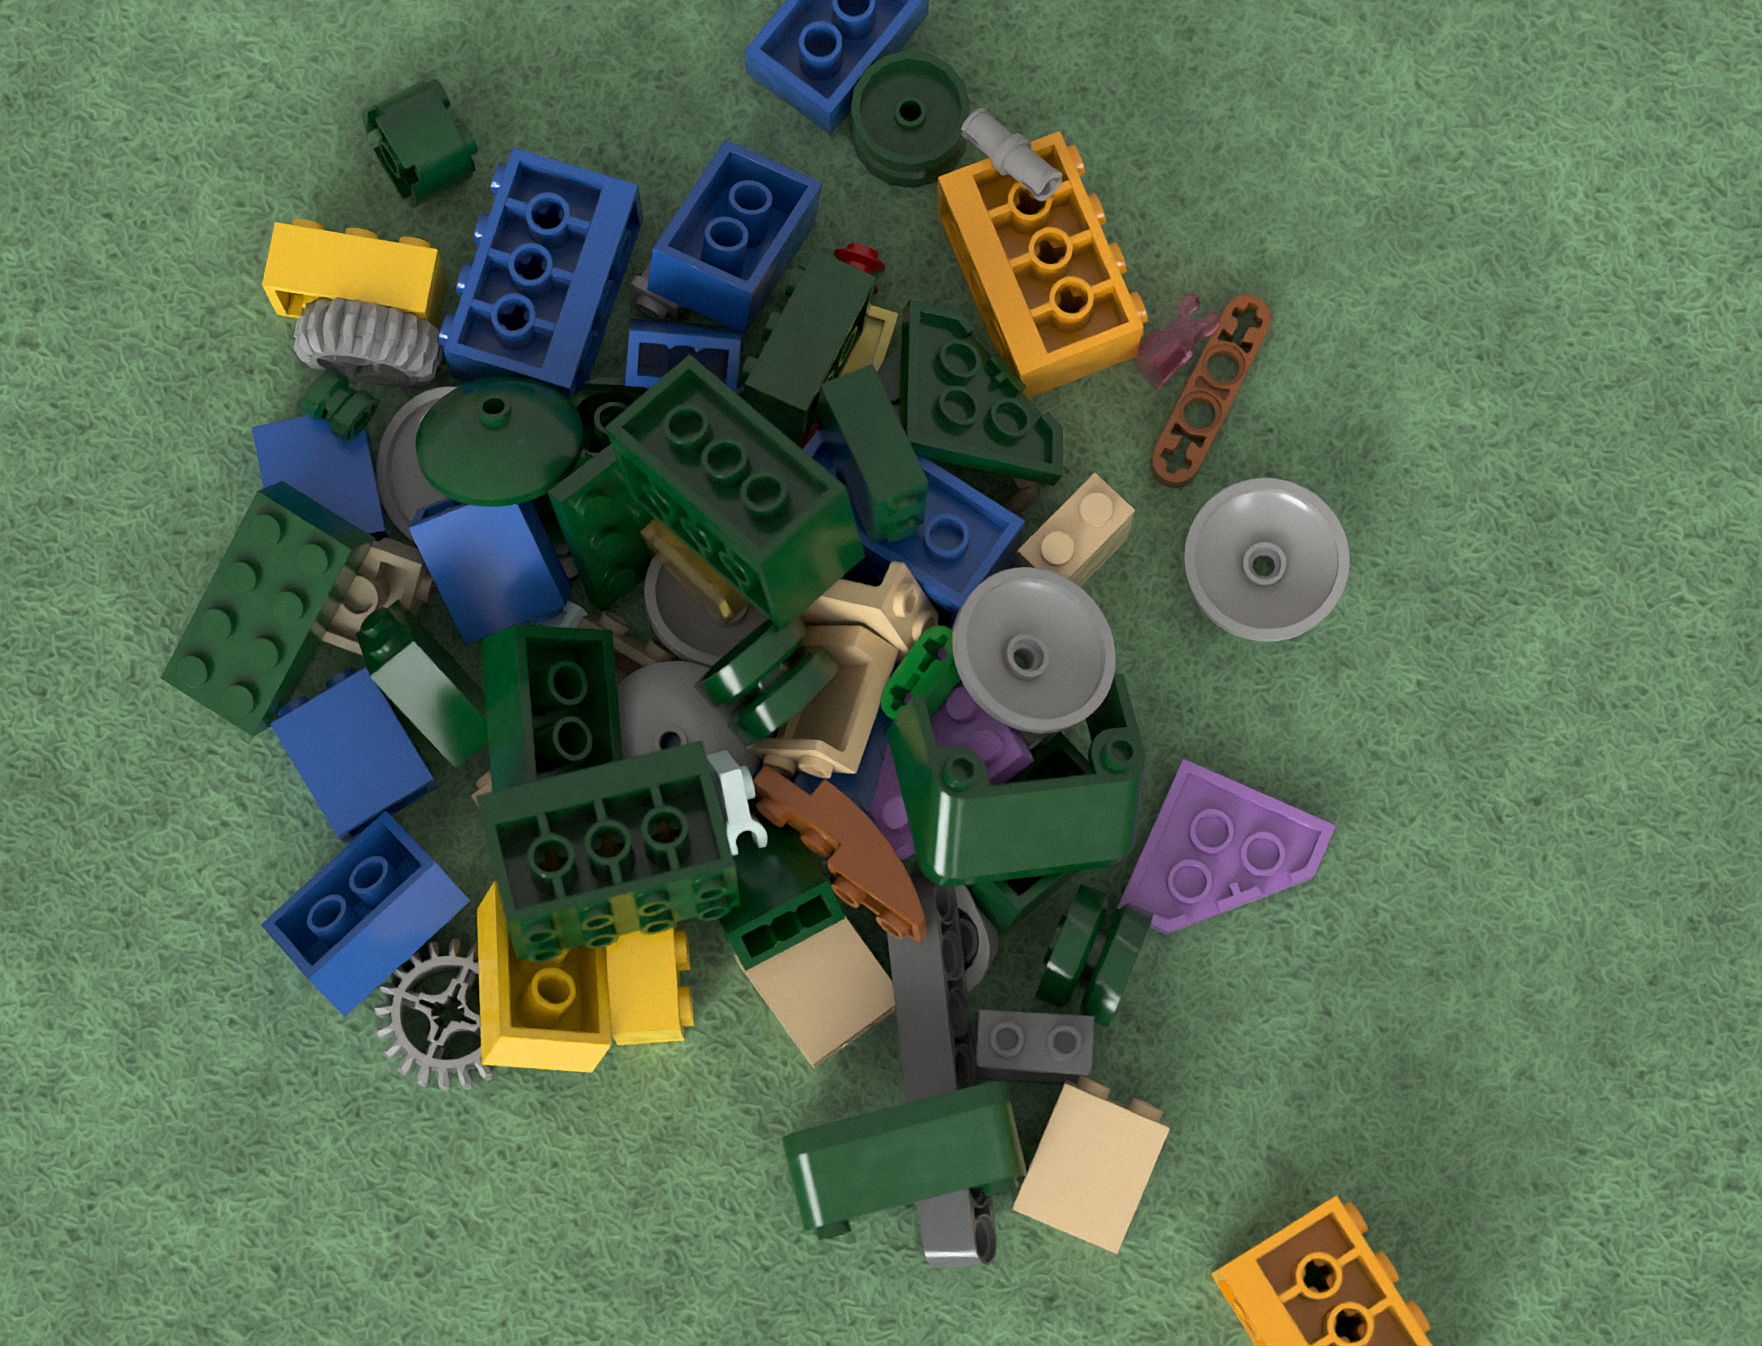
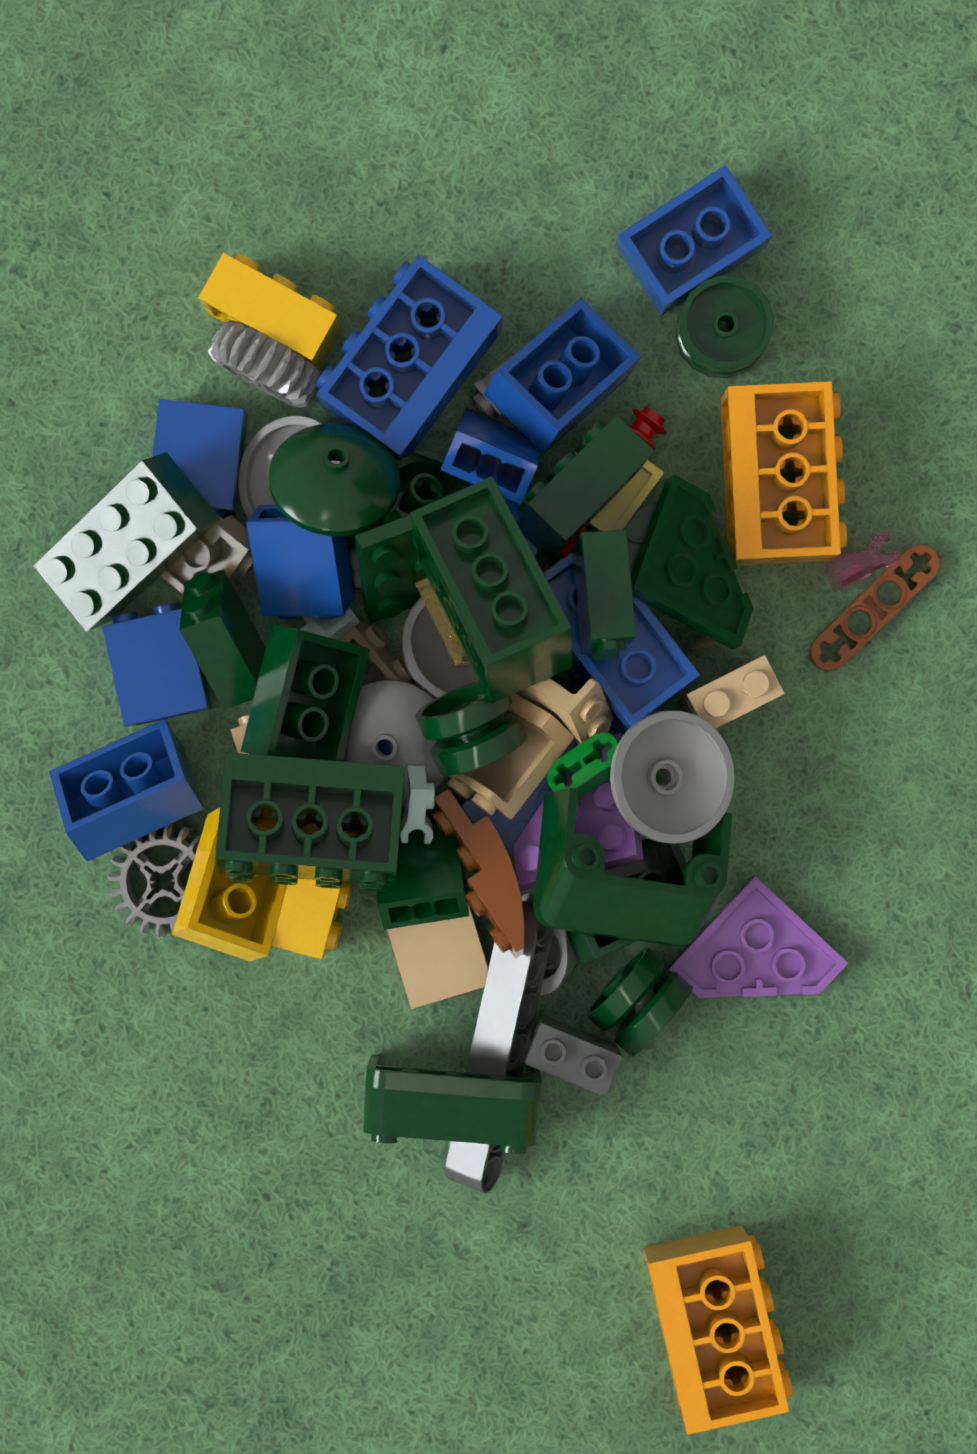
camera: 20 degrees right, 10 degrees up
dark green wheel [300,367,379,444] -> none
dark green brick [362,78,478,208] -> none
light grey pin [961,108,1063,201] -> none
tan panel [1012,1075,1170,1254] -> none
light grey dish [1183,478,1350,642] -> none

